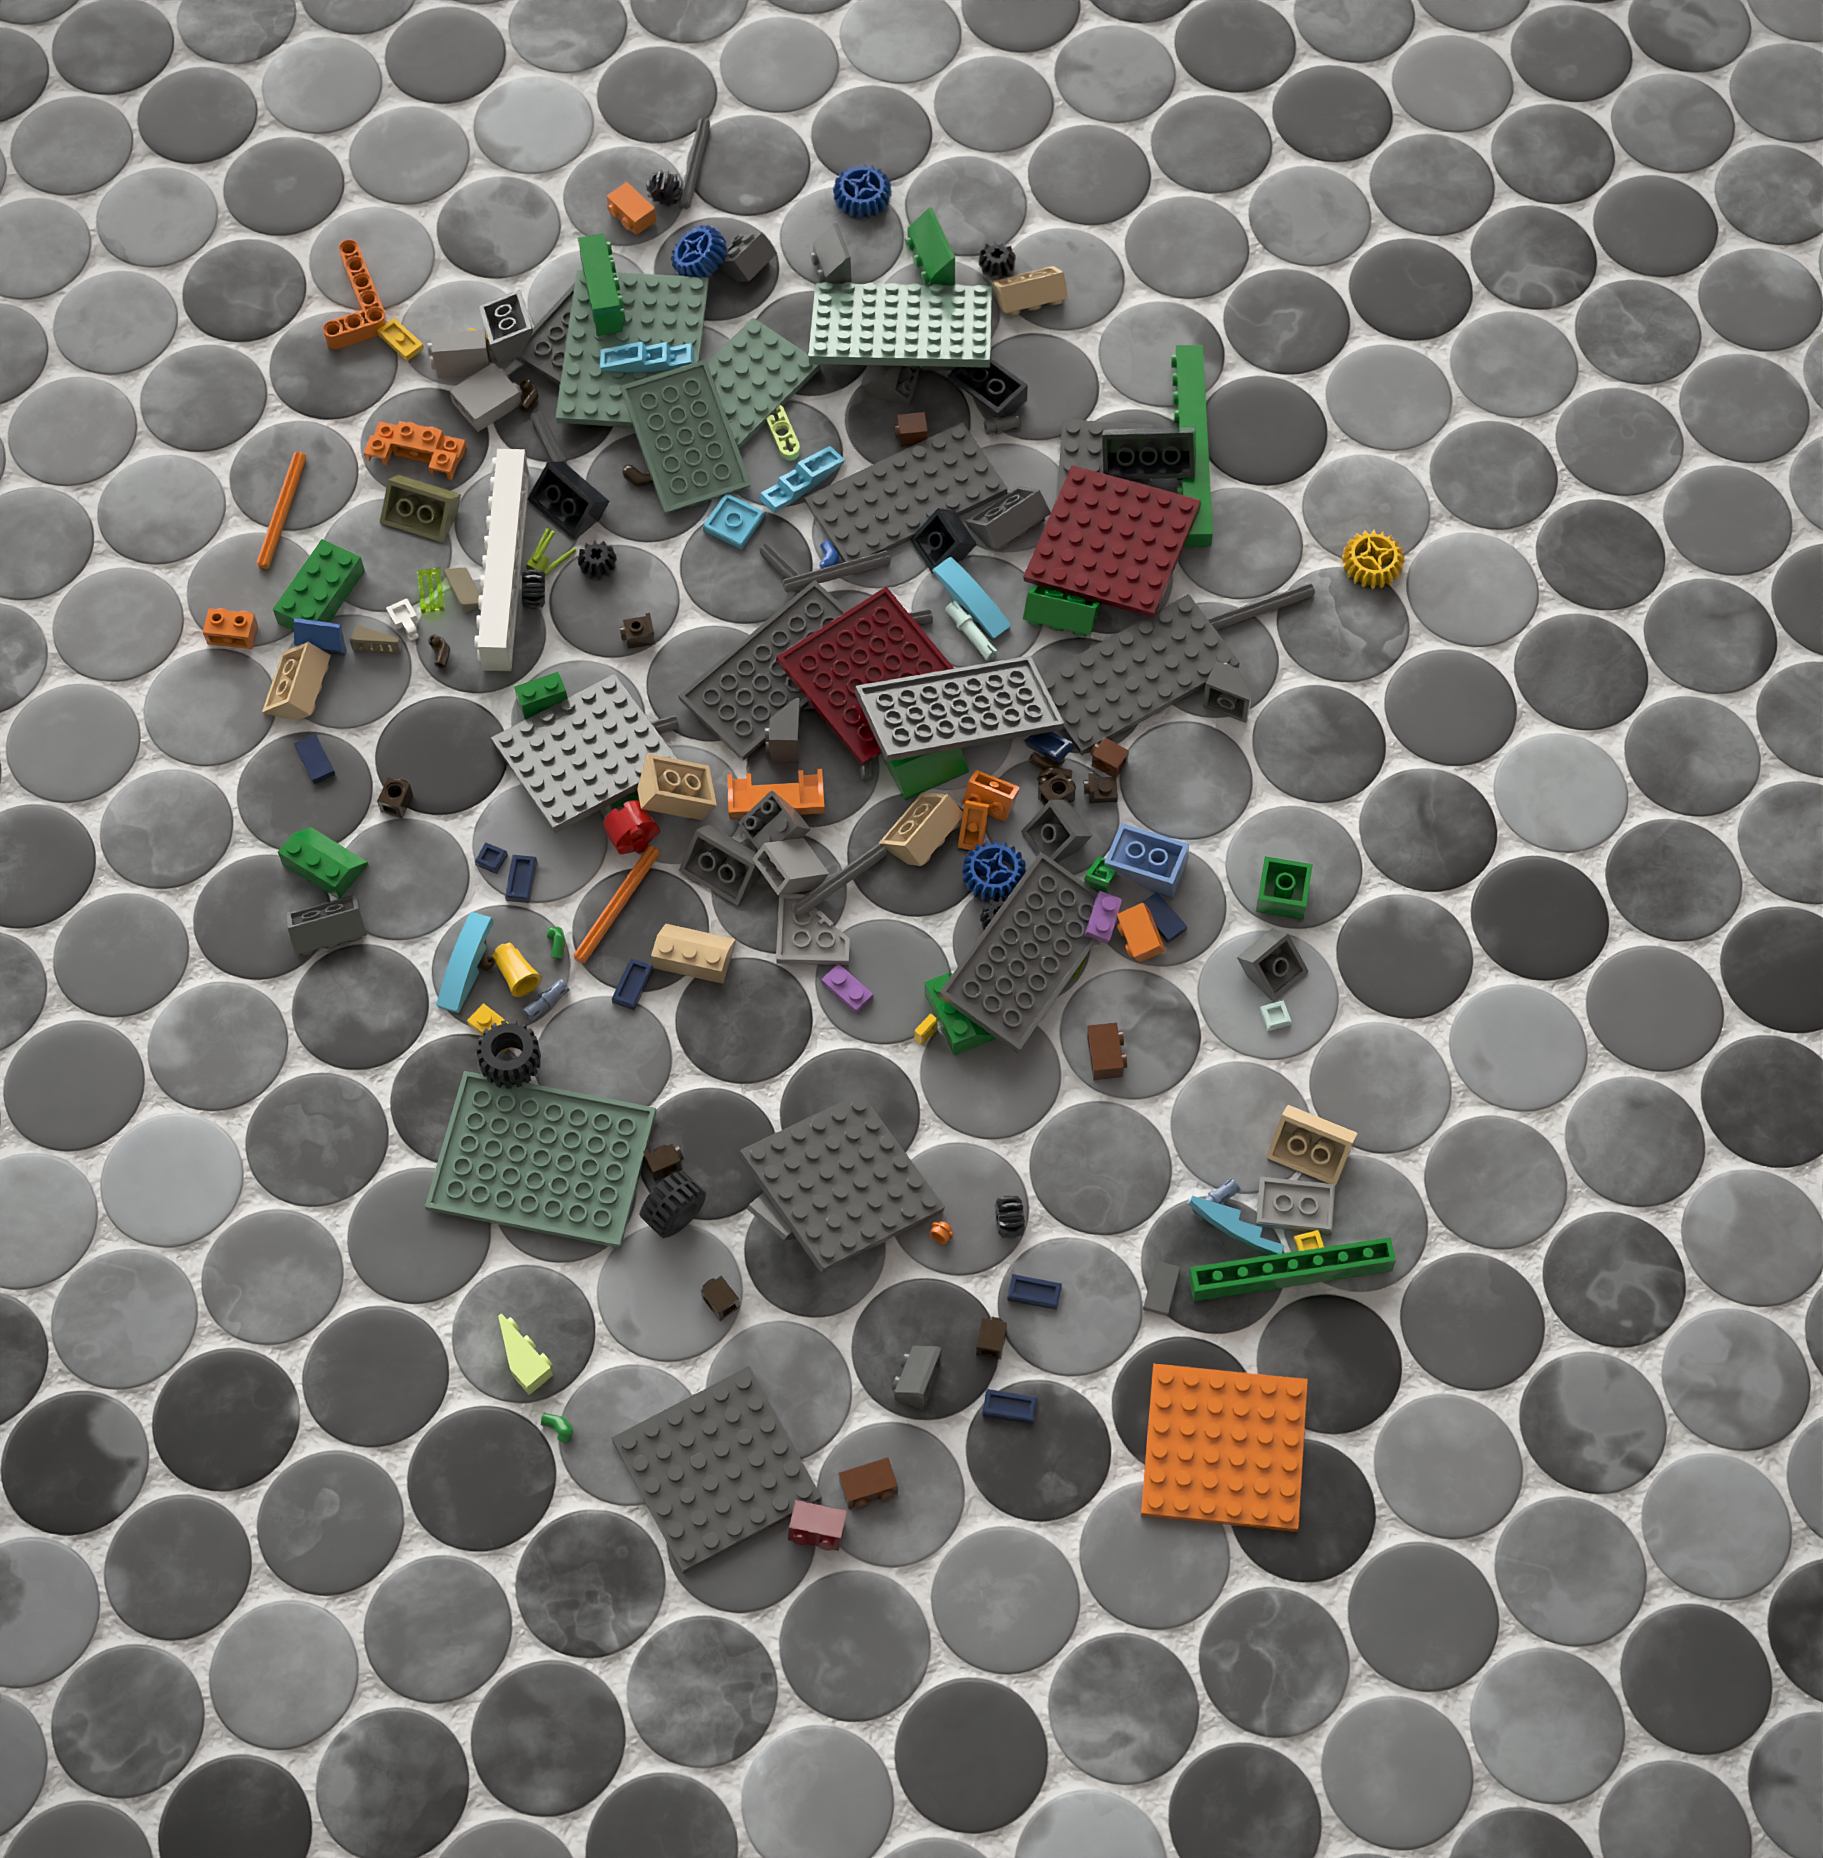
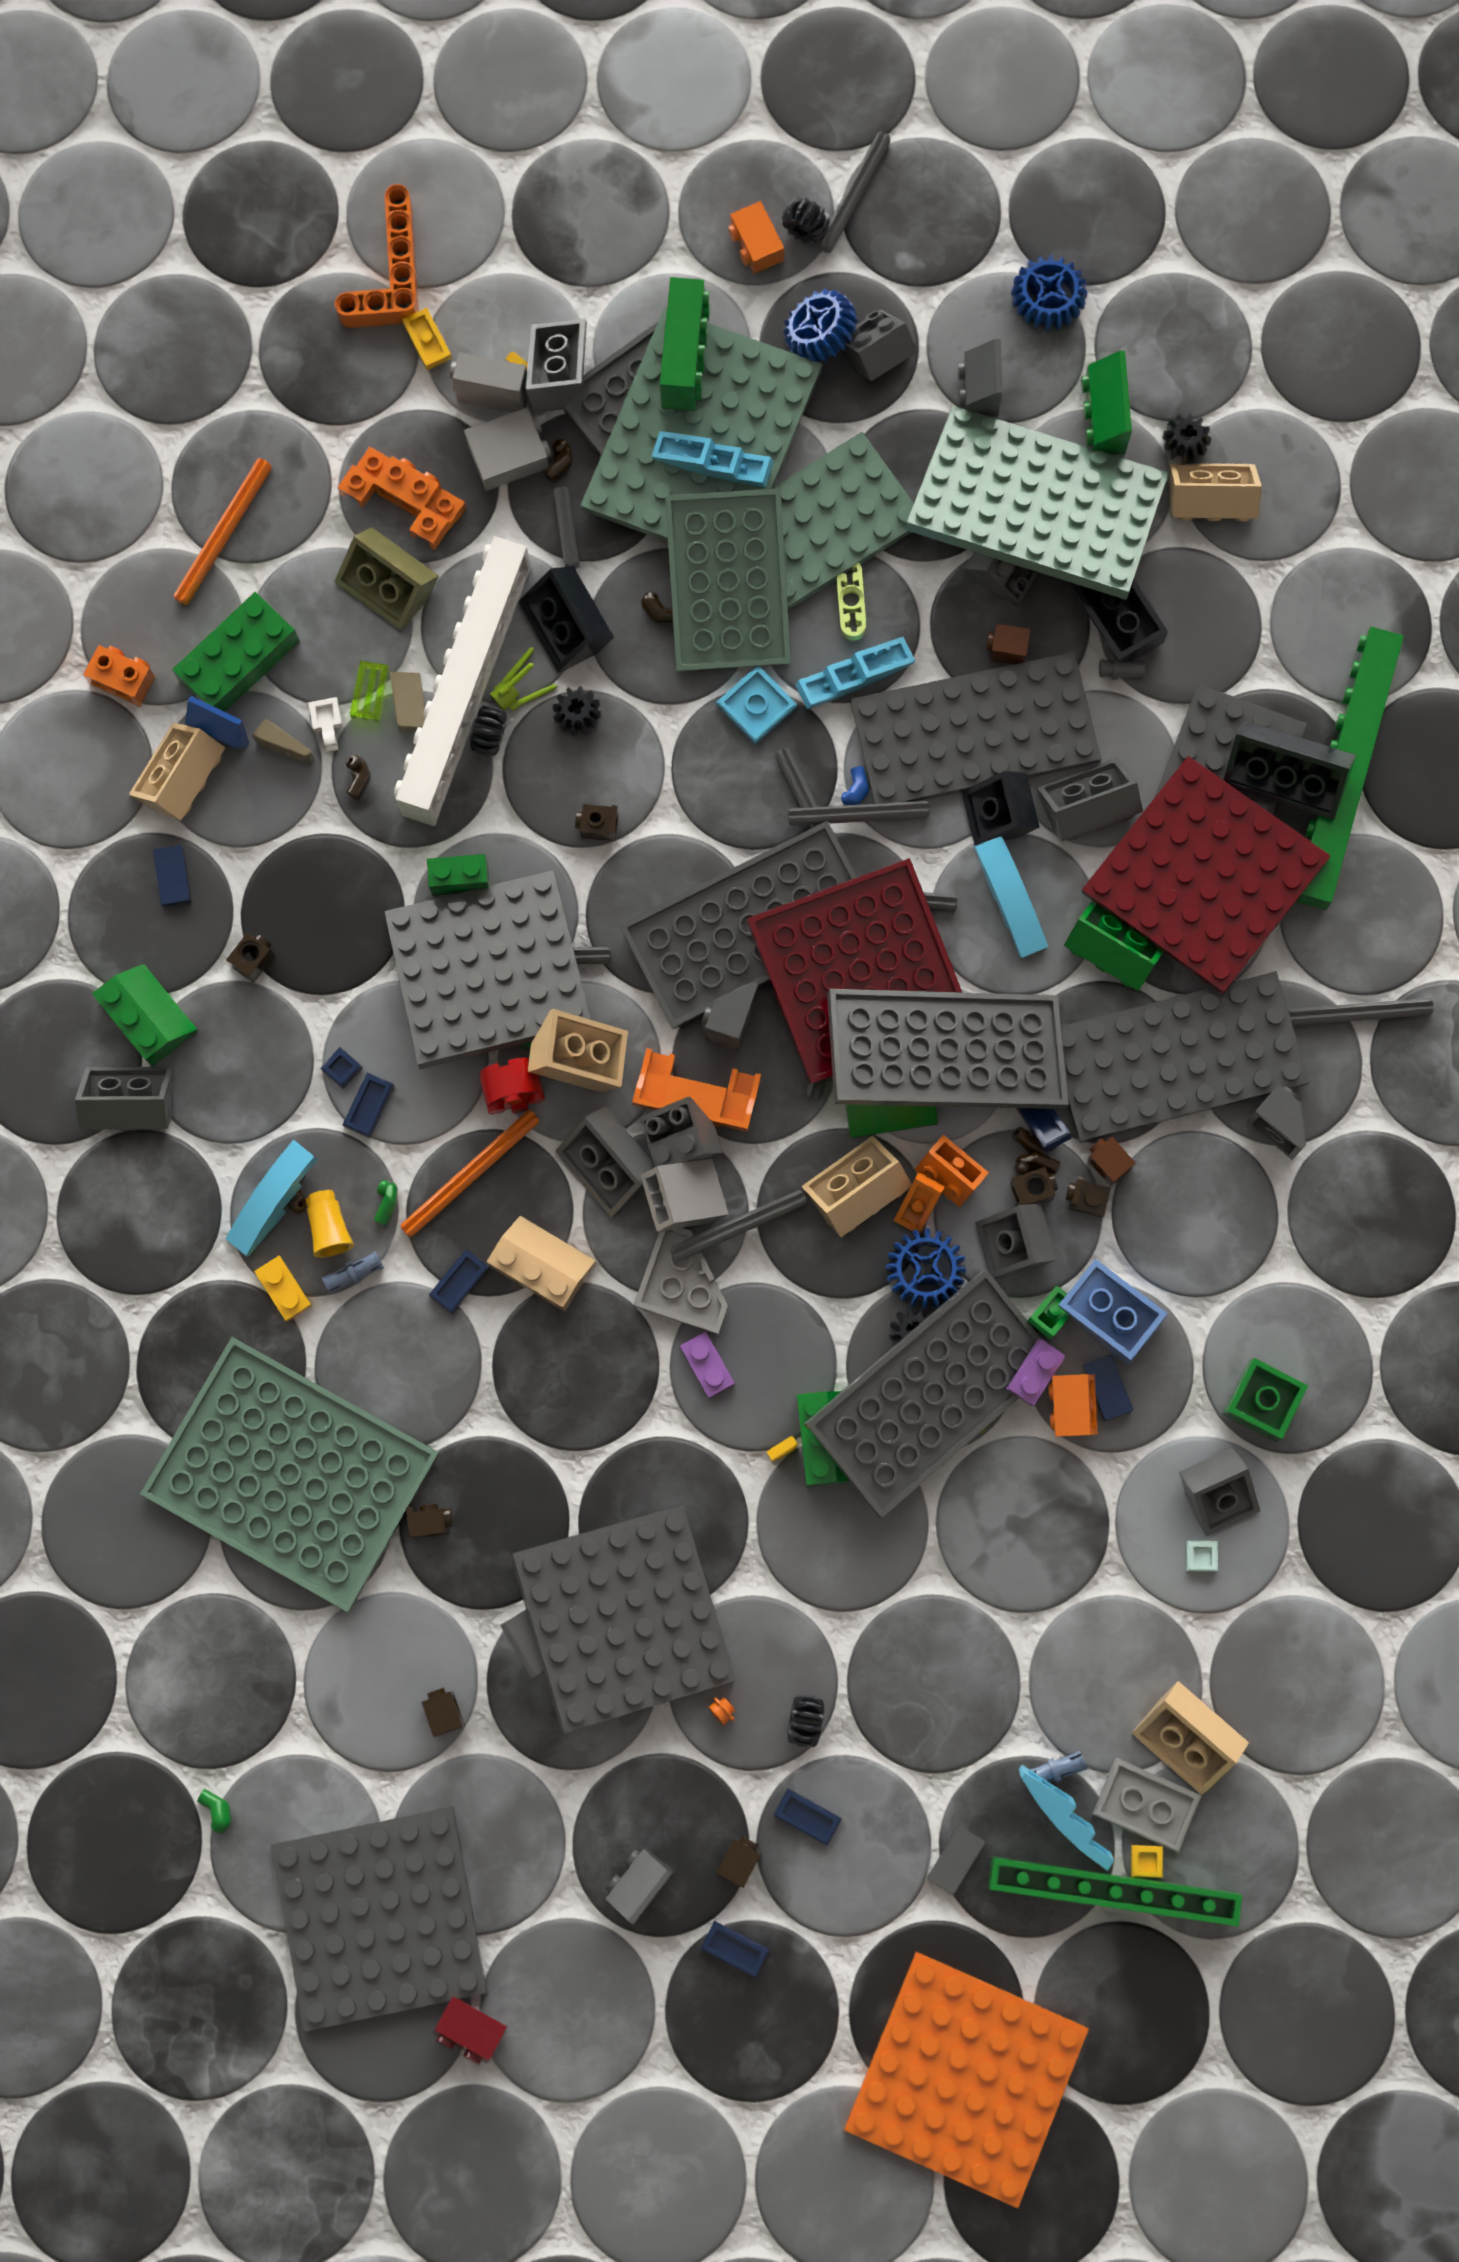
camera: 20 degrees right, 15 degrees up
black tyre [476,1020,541,1089] -> none
yellowish green slope [498,1314,553,1395] -> none
black tyre [639,1171,706,1238] -> none
reddish brown brick [839,1457,898,1510] -> none
light aqua pin [945,601,998,661] -> none
reddish brown brick [1087,1023,1127,1080] -> none

